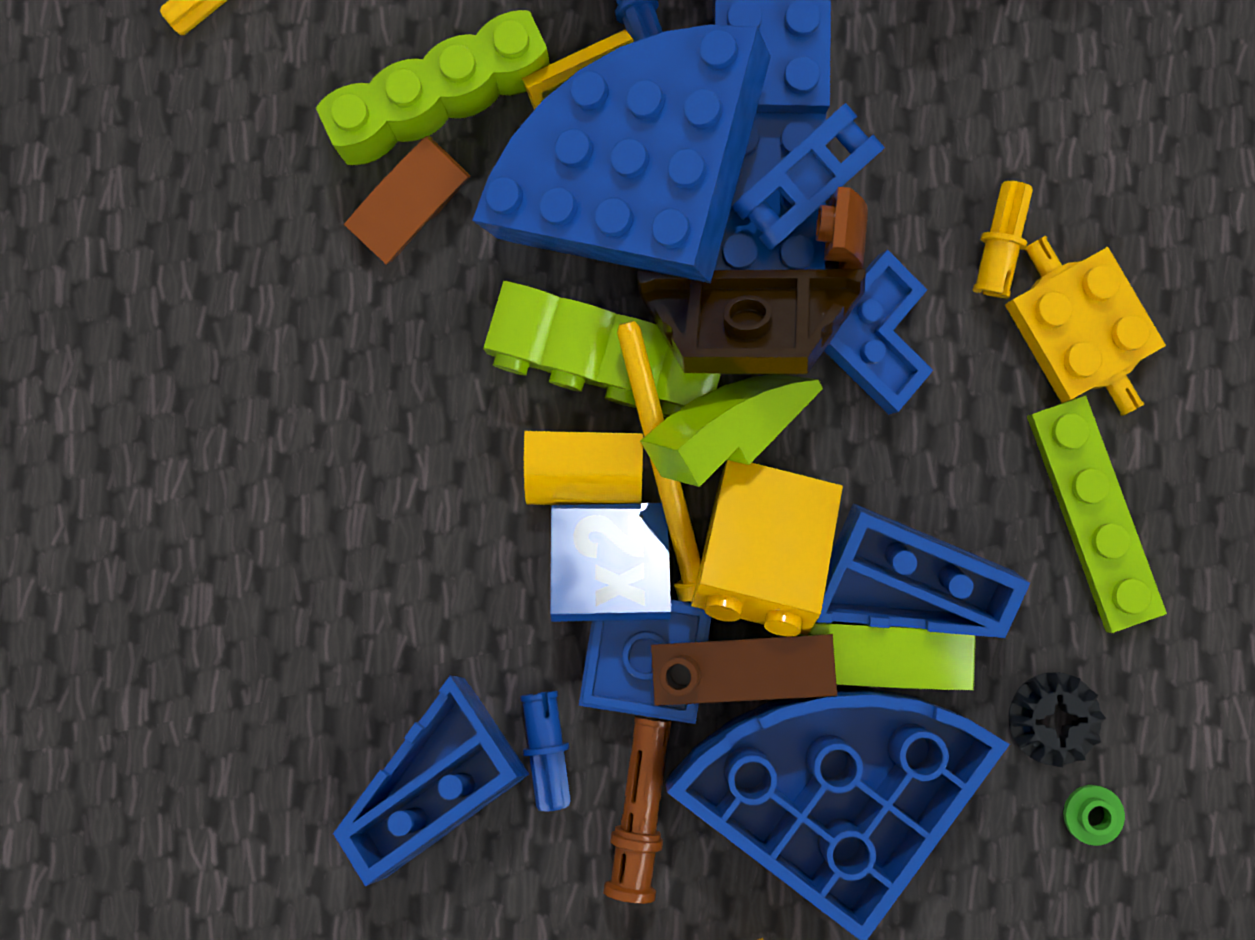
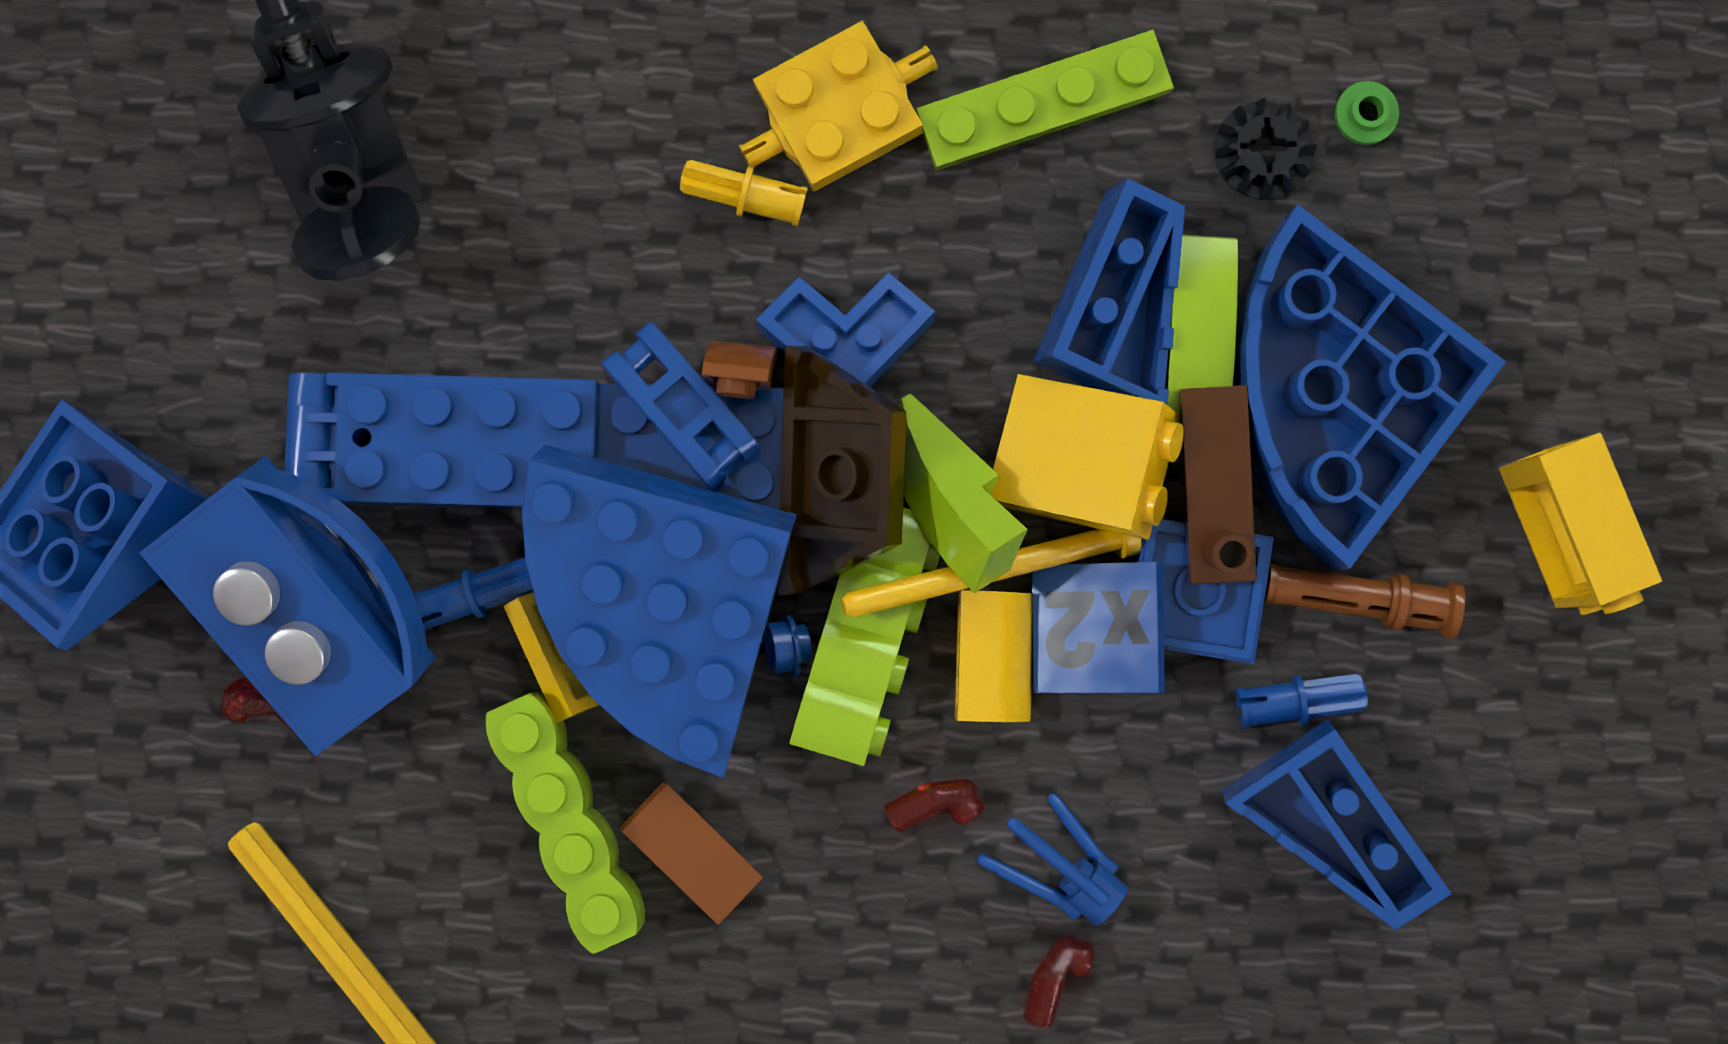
camera: 90 degrees left, 0 degrees up
none -> blue plate [763,615,812,677]
none -> clear red arm [885,778,985,832]
none -> blue plant [977,793,1128,926]
none -> clear red arm [1023,935,1095,1028]

